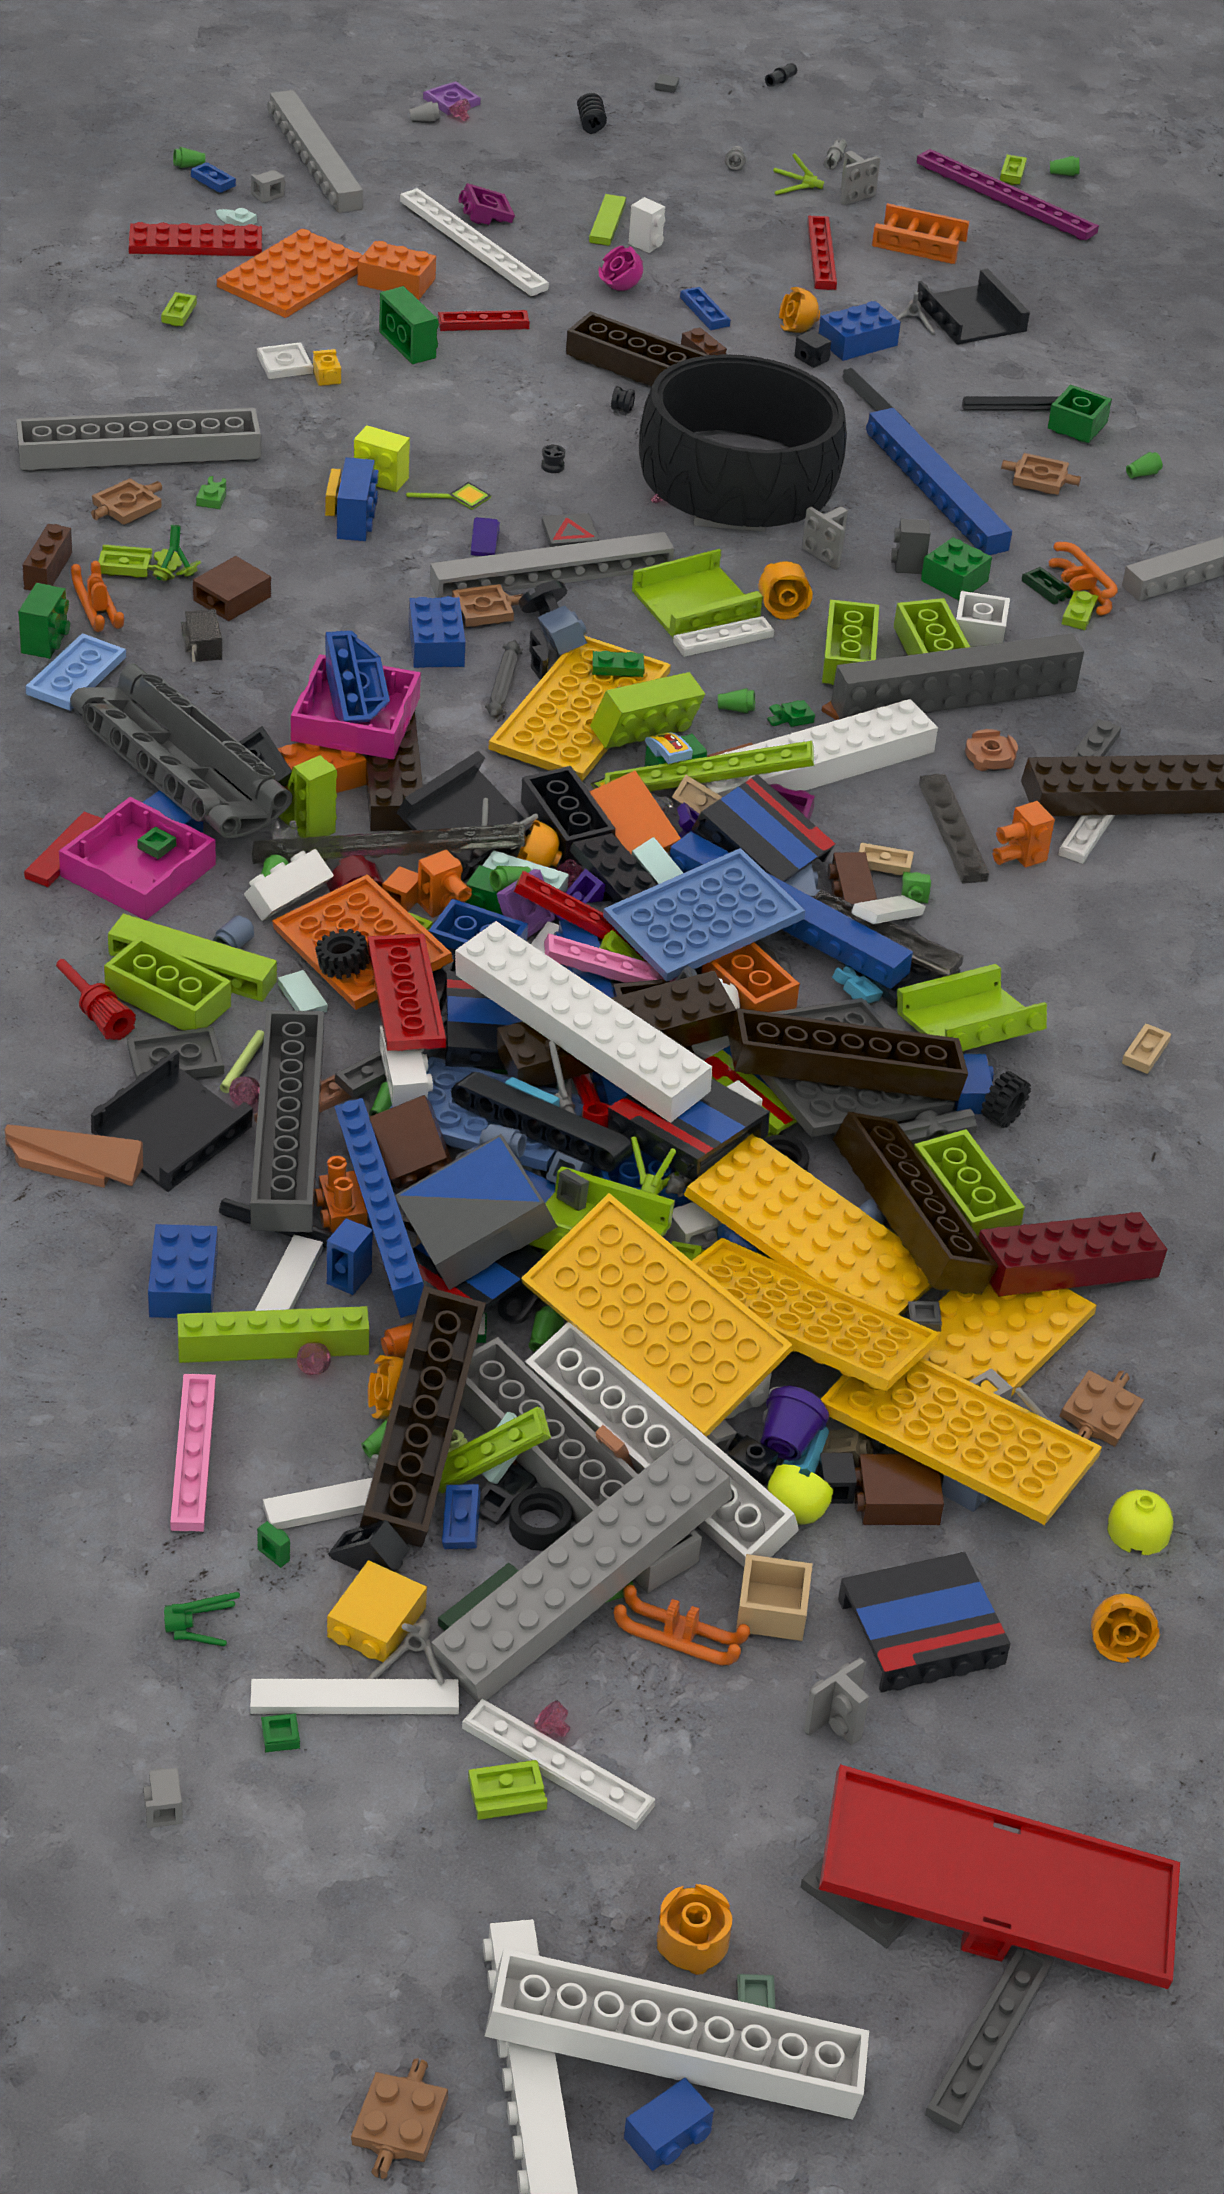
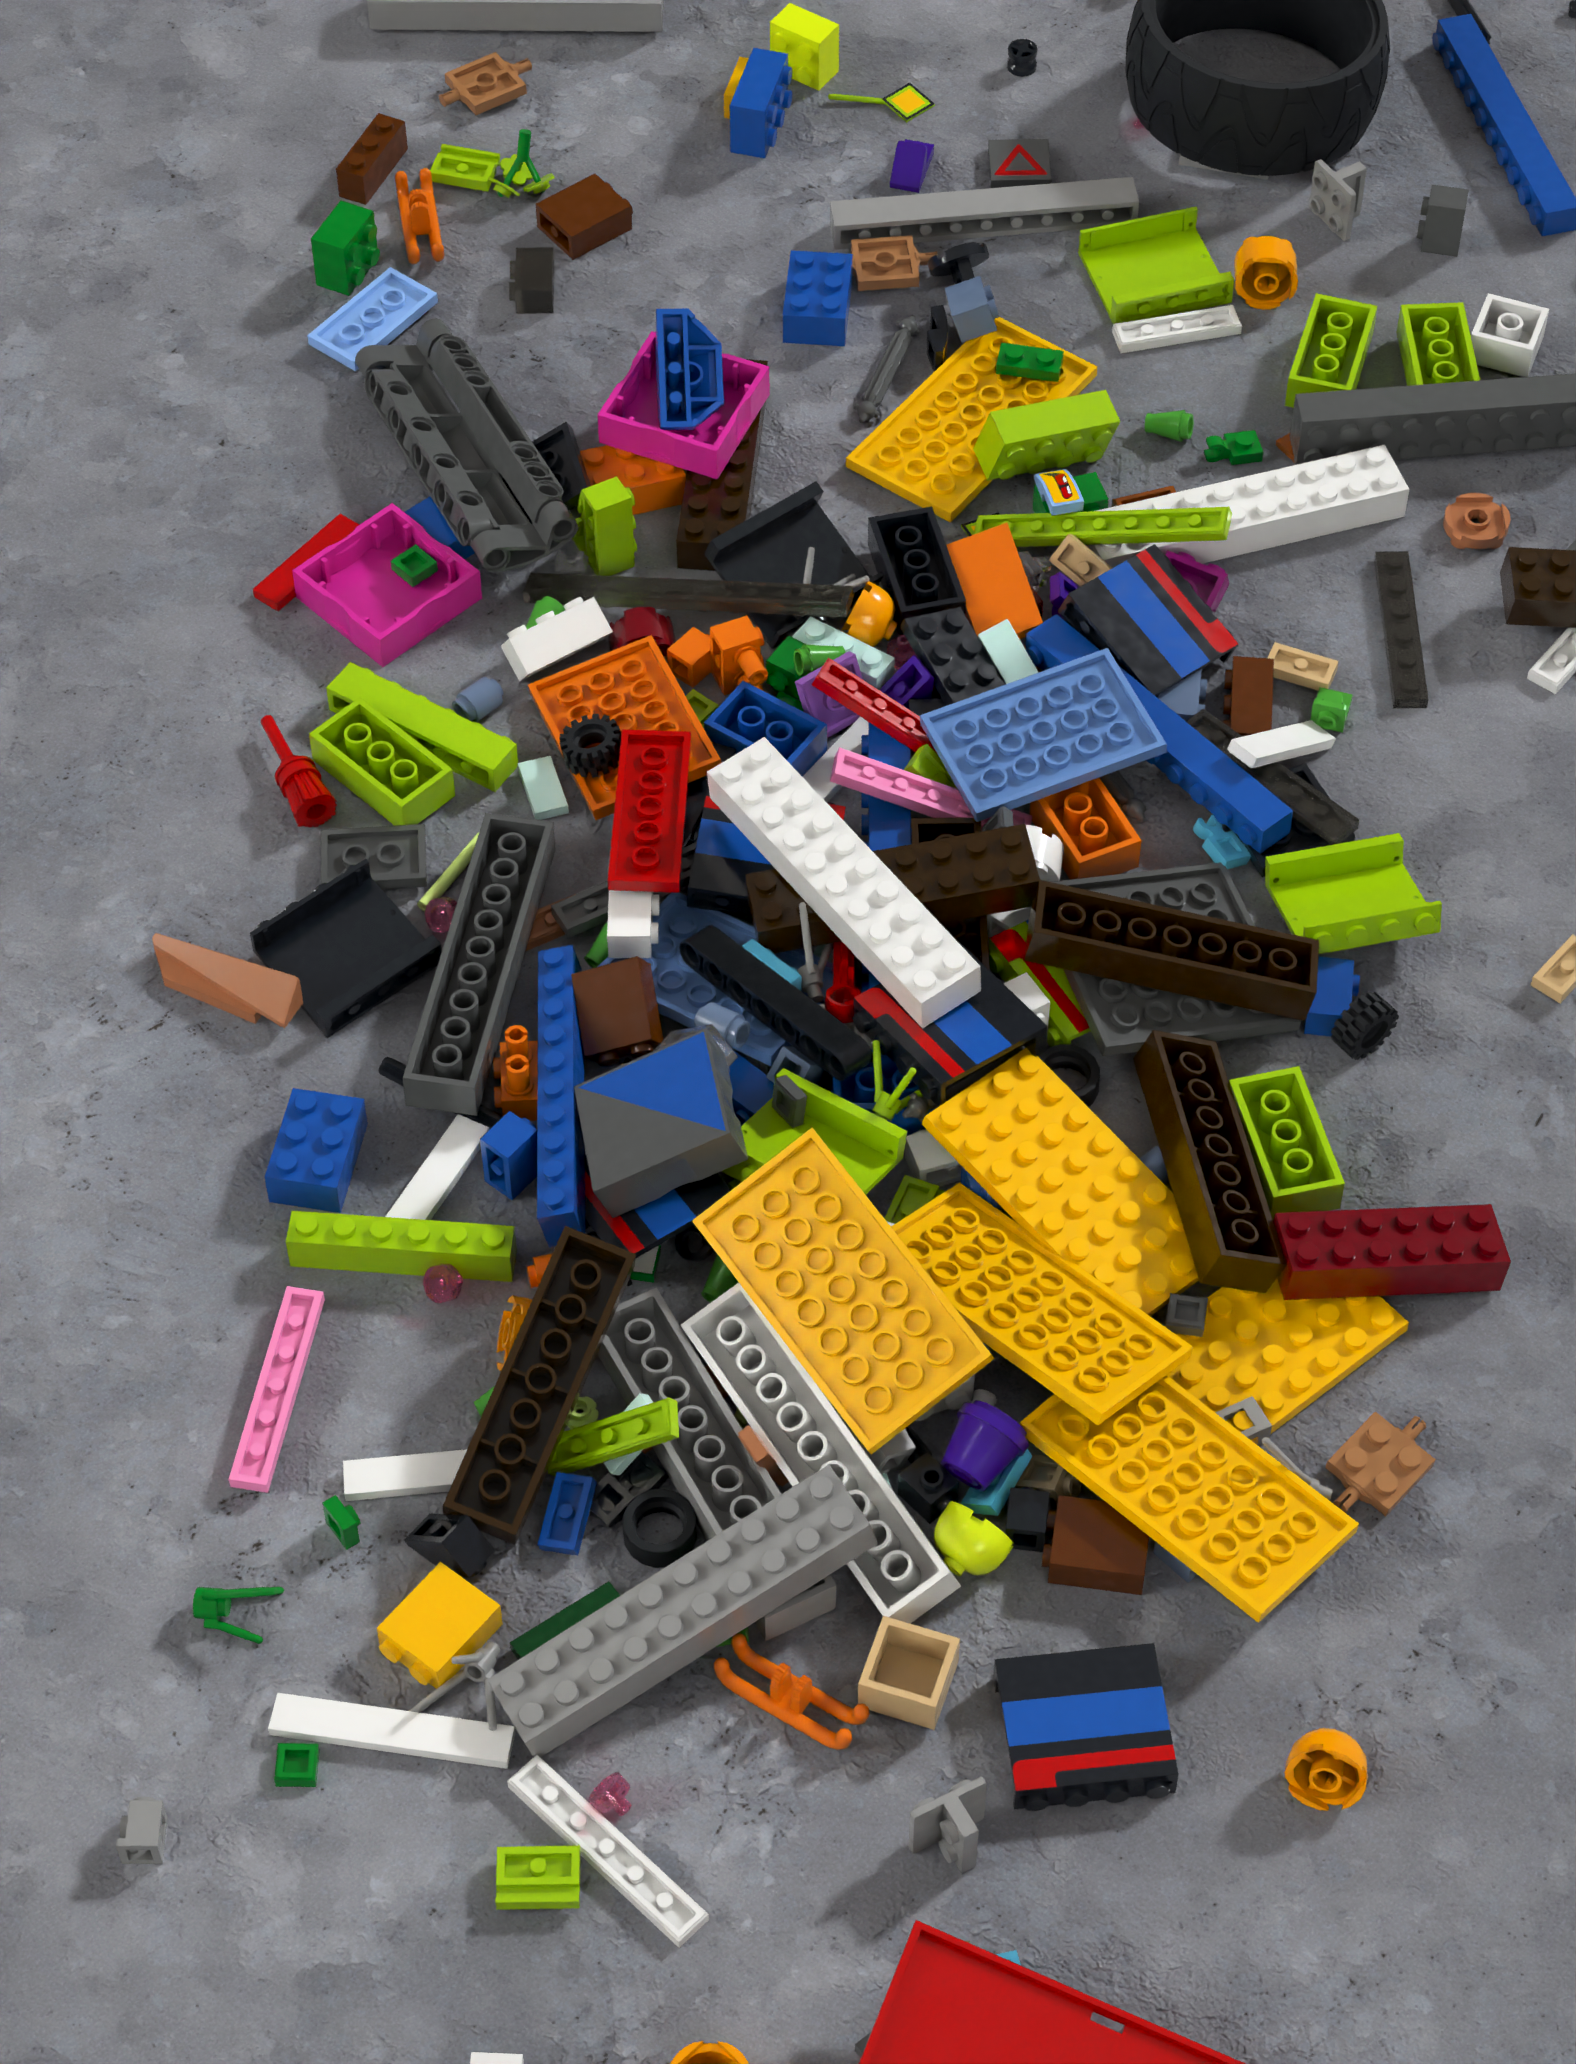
camera: 15 degrees right, 10 degrees up
bright green plate [196,476,226,509] -> none
dark grey piece [899,1109,977,1145] -> none
green brick [921,537,992,600] -> none
orange brick [992,801,1055,868] -> none
neon yellow cylinder [1107,1489,1173,1555] -> none

